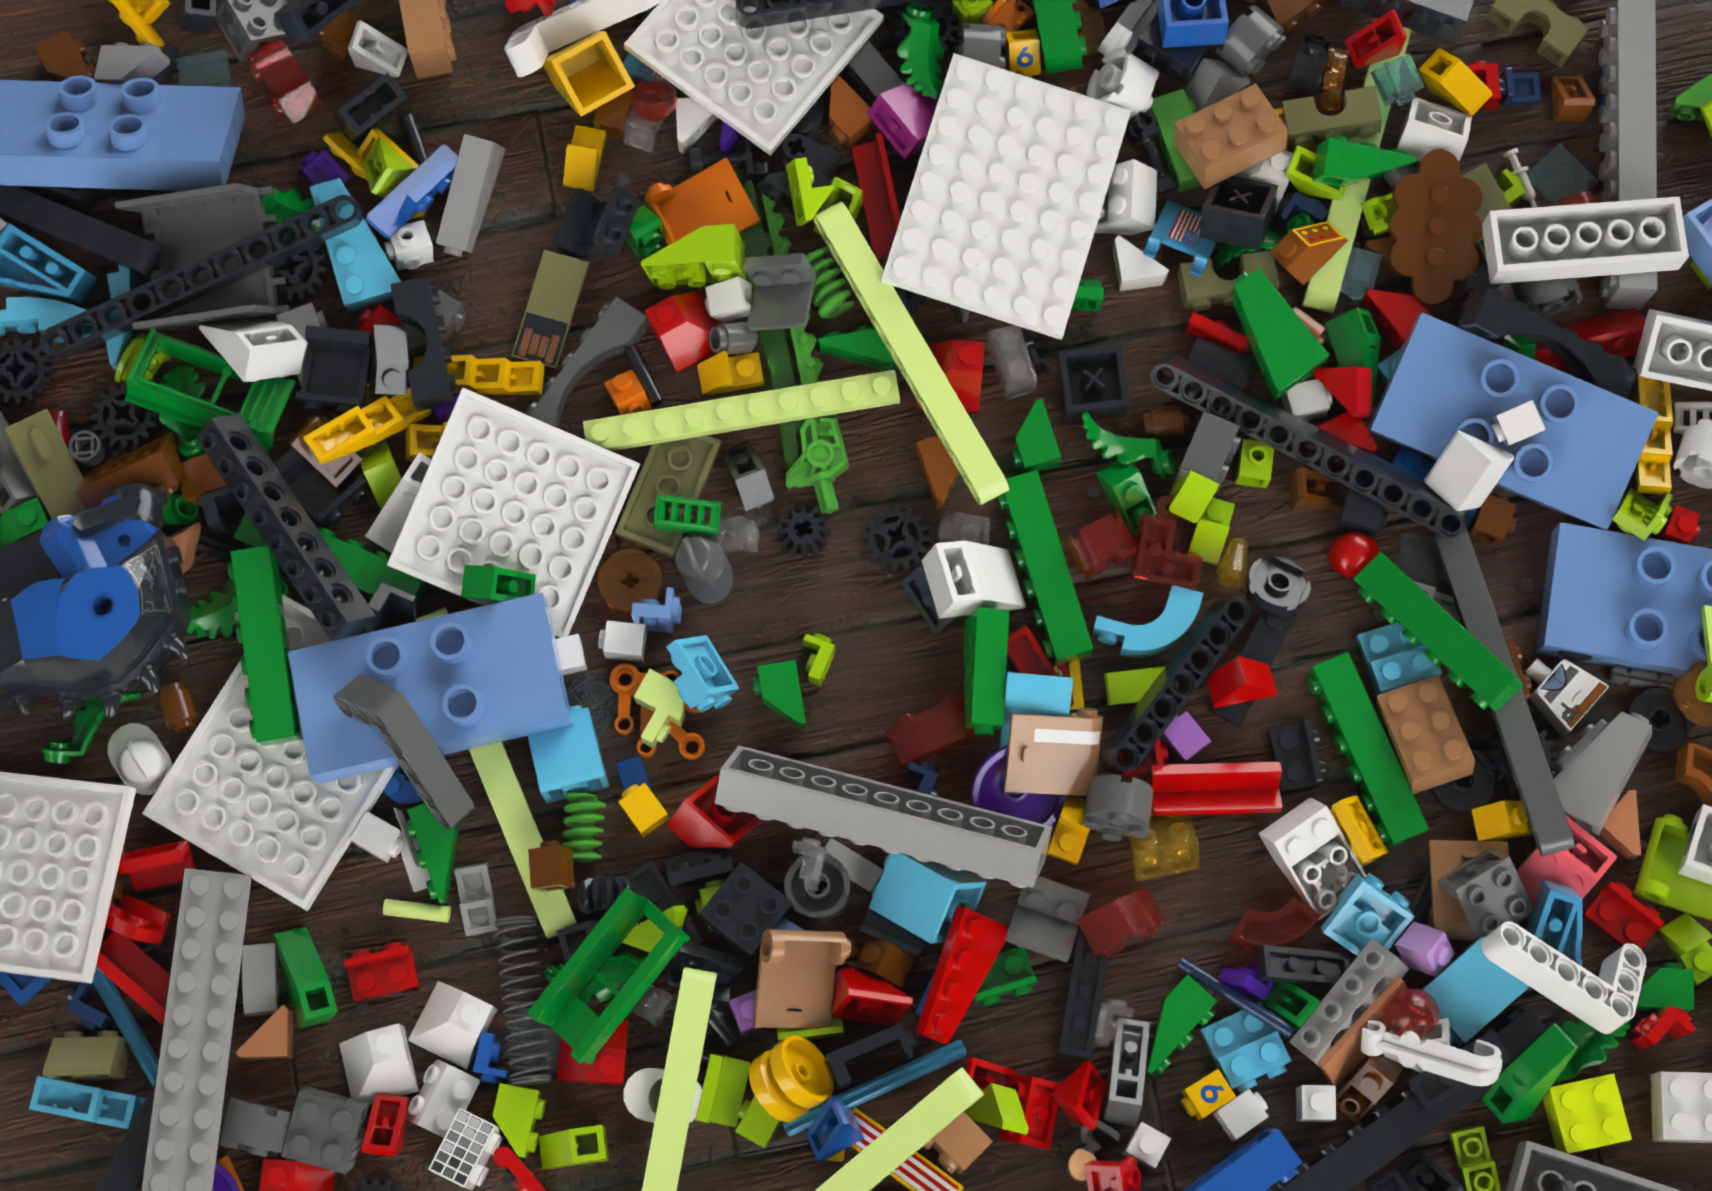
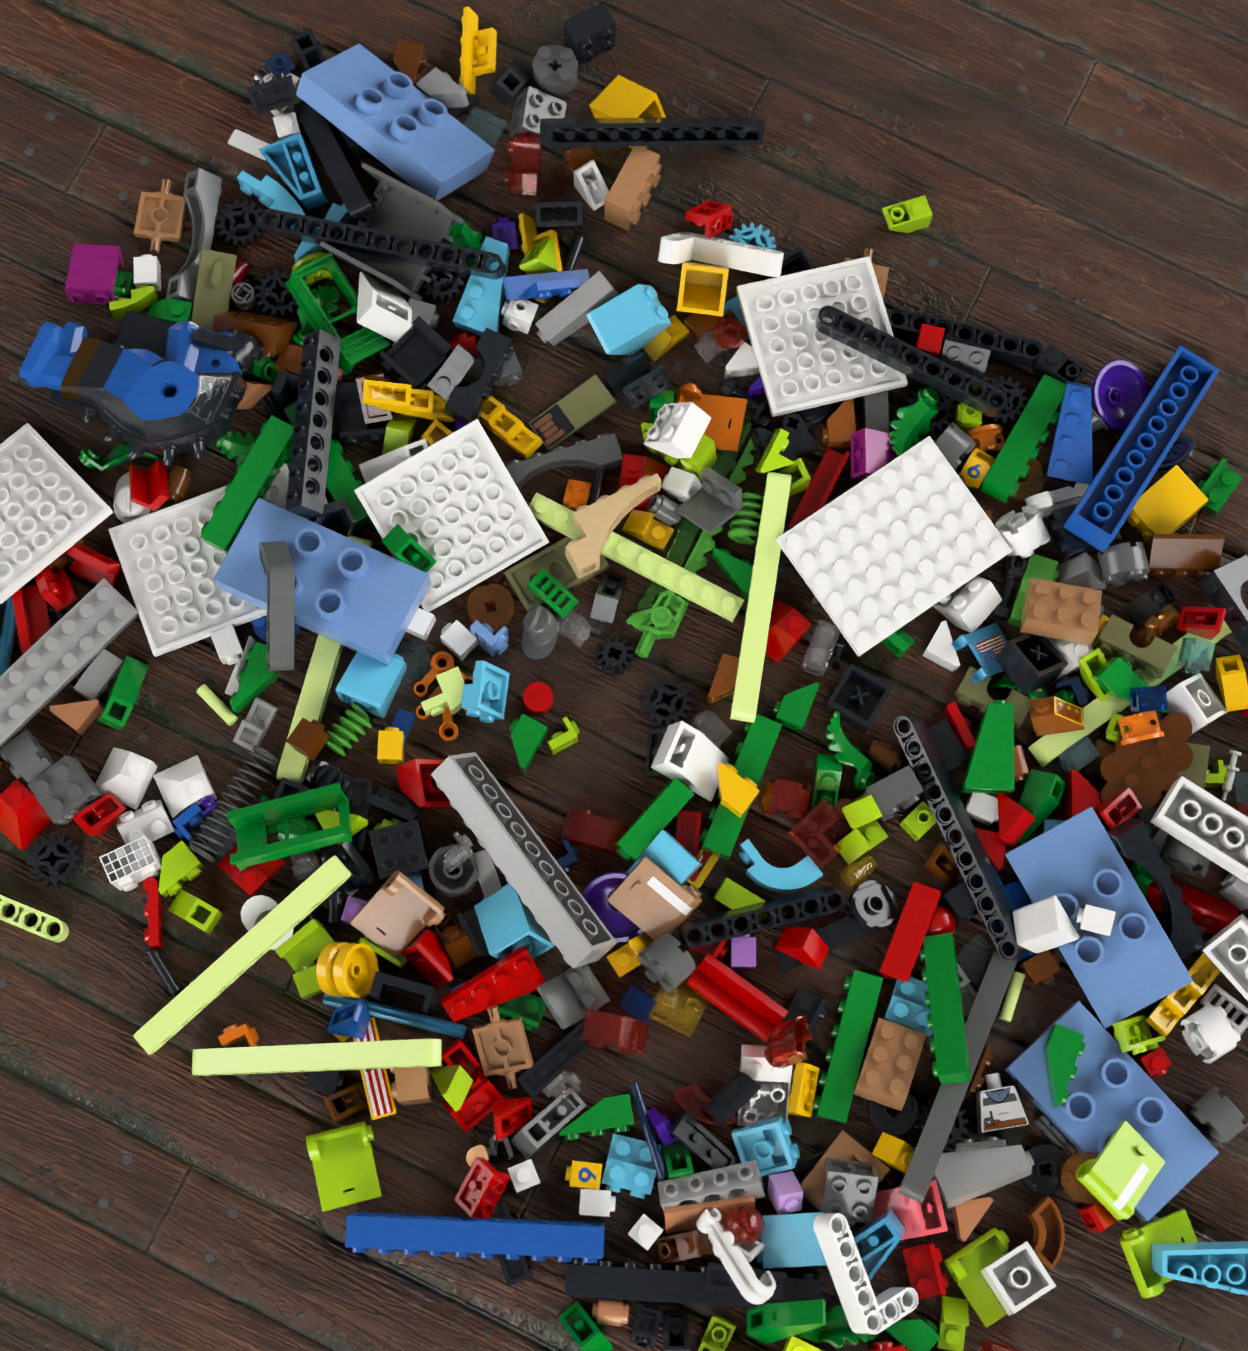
camera: 35 degrees right, 0 degrees up
red bracket [343,942,420,1003] -> none
none -> red panel [129,460,169,511]
none -> dark purple hand [197,796,219,815]
none -> medium nougat plate [472,1005,534,1089]
none -> red piece [523,682,553,716]
none -> tan arch [565,473,662,579]
none -> medium azure slope [586,284,671,355]
none -> clear blue panel [619,985,656,1023]
none -> white slope [644,402,711,459]
none -> black brick [703,1072,762,1126]
none -> yellow slope [716,762,759,818]
none -> clear red brick [764,1015,812,1069]
none -> red panel [879,882,941,983]
none -> yellowish green piece [999,971,1026,1022]
none -> green slope [1043,1024,1086,1108]
none -> red slope [1096,787,1142,830]
none -> orange piece [1117,710,1164,746]
none -> clear blue panel [1129,685,1168,712]

